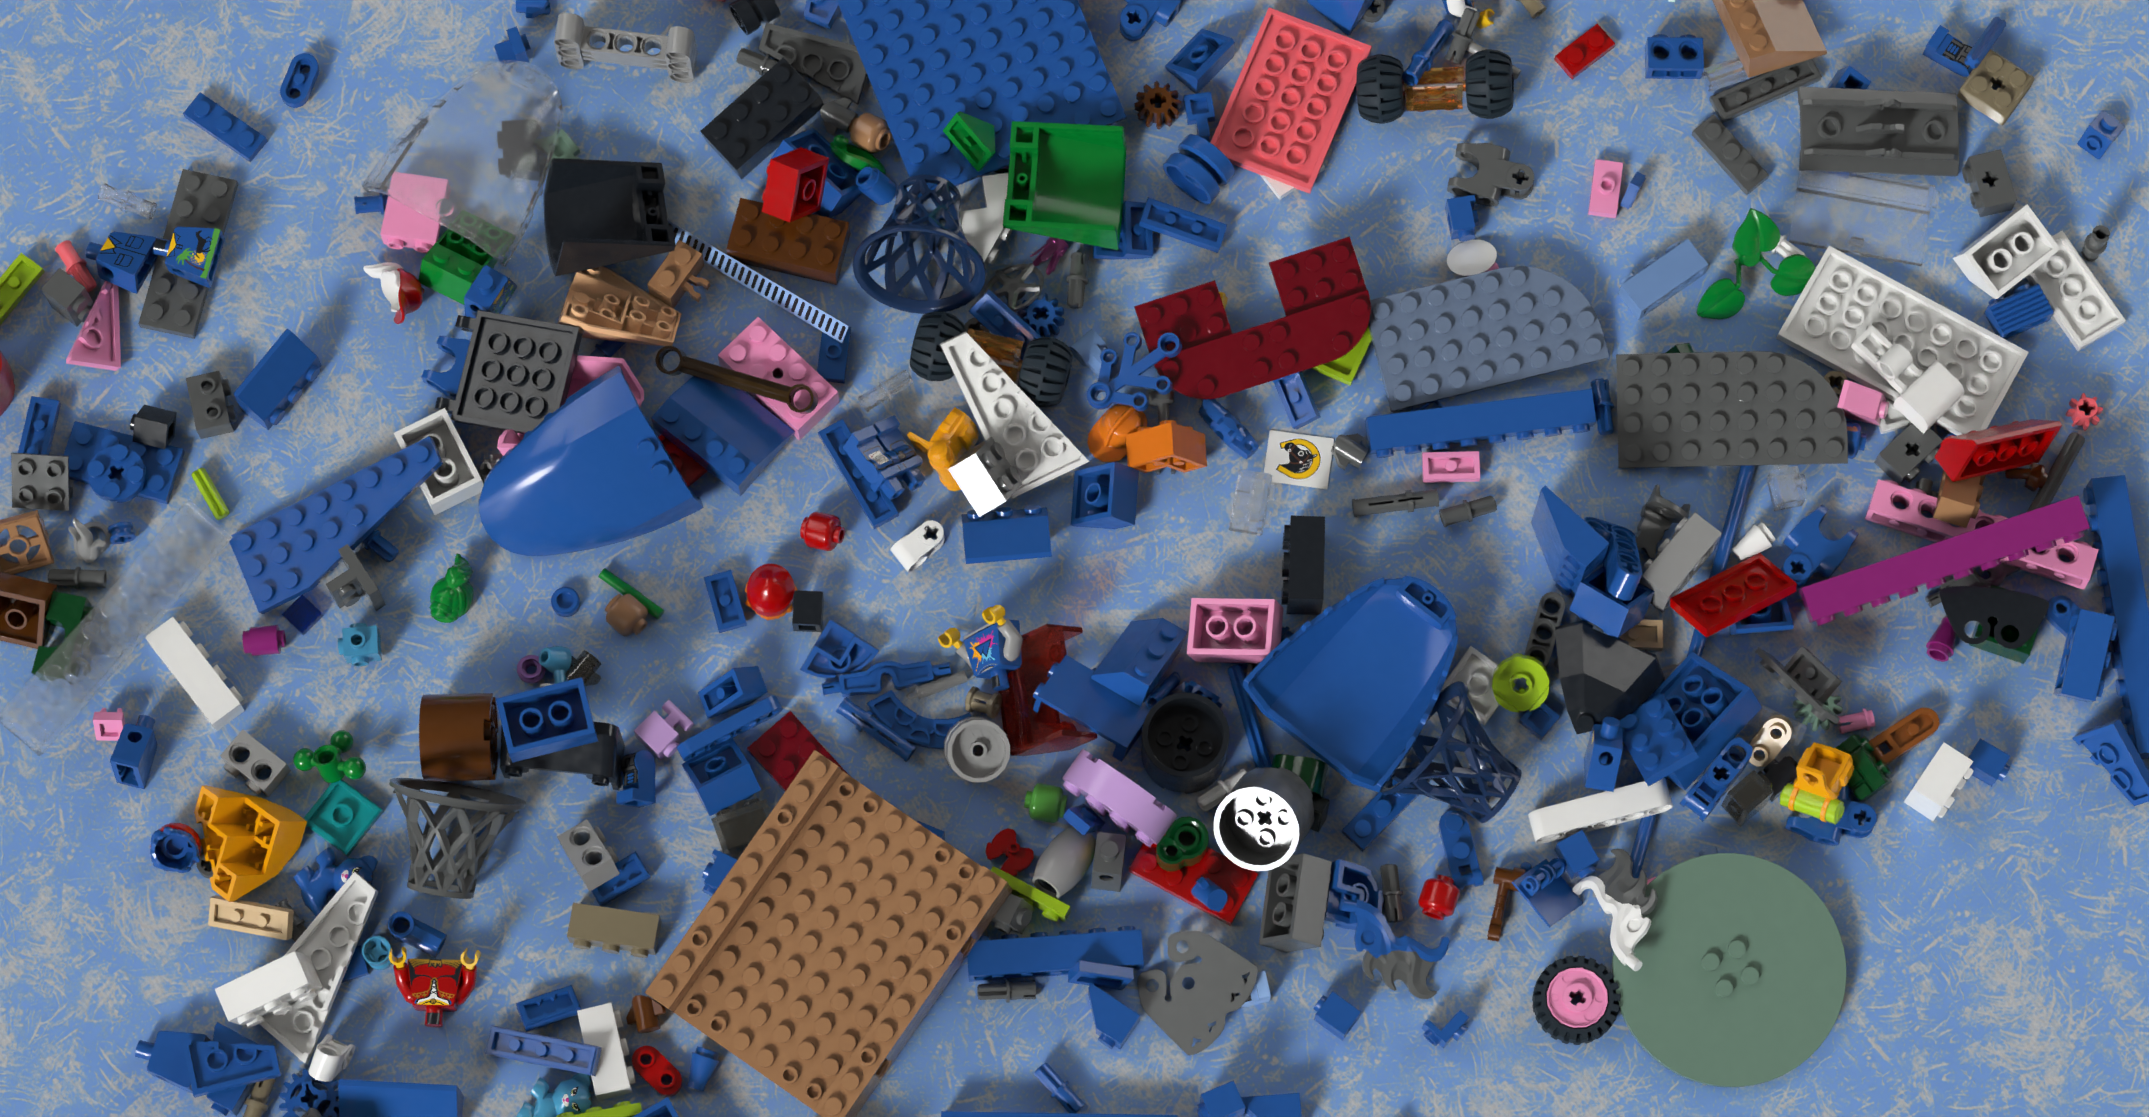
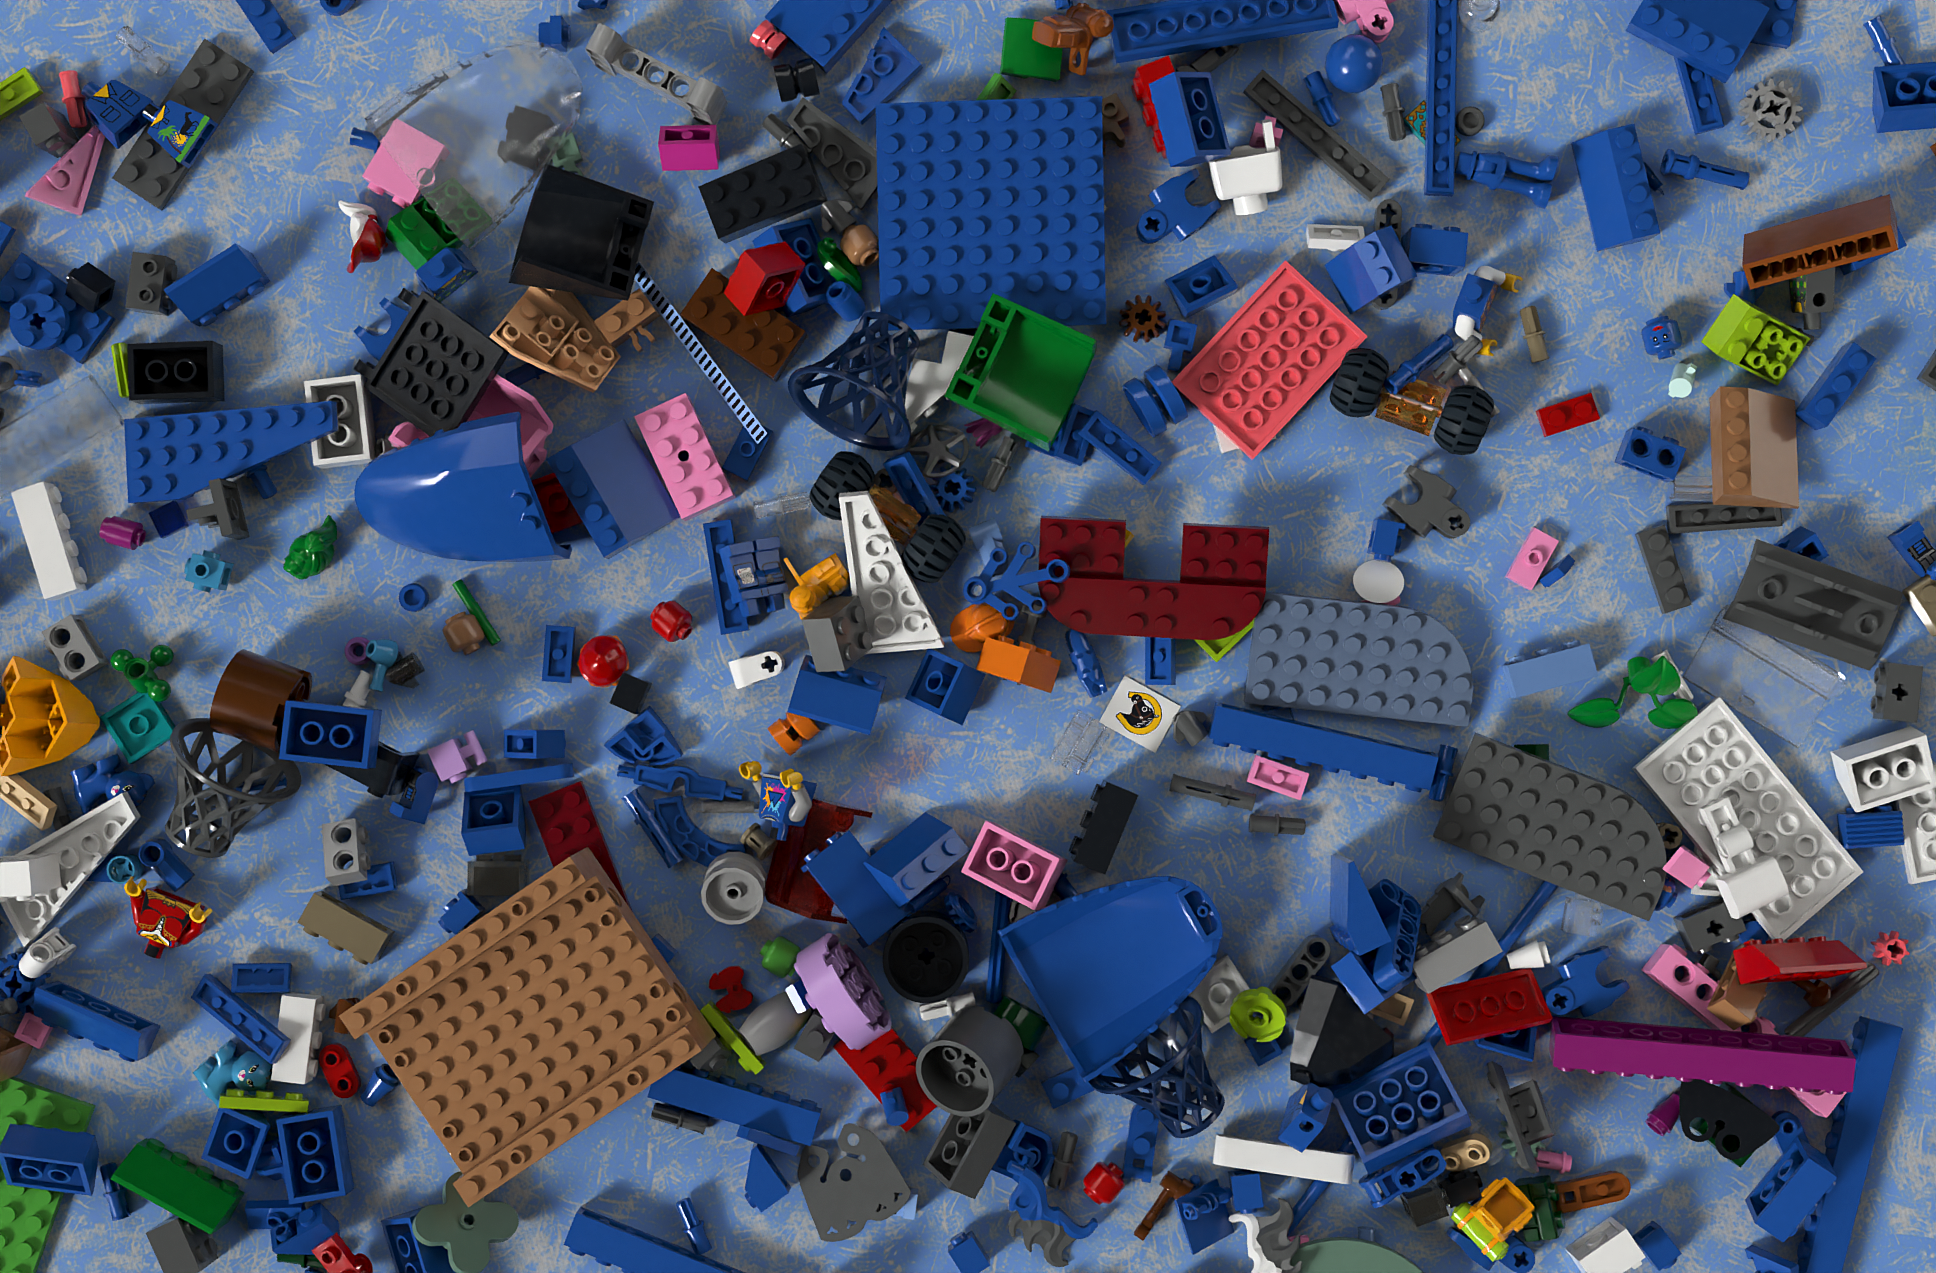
camera: 20 degrees right, 15 degrees up
dark brown piece [655,346,818,414] -> none
green slope [943,111,996,172] -> none
dark green piece [1156,817,1209,872] -> none
blue plate [1619,693,1699,786] -> none
none -> black brick [127,341,225,404]
none -> dark pink brick [658,125,720,171]
none -> orange wheel [767,711,821,756]

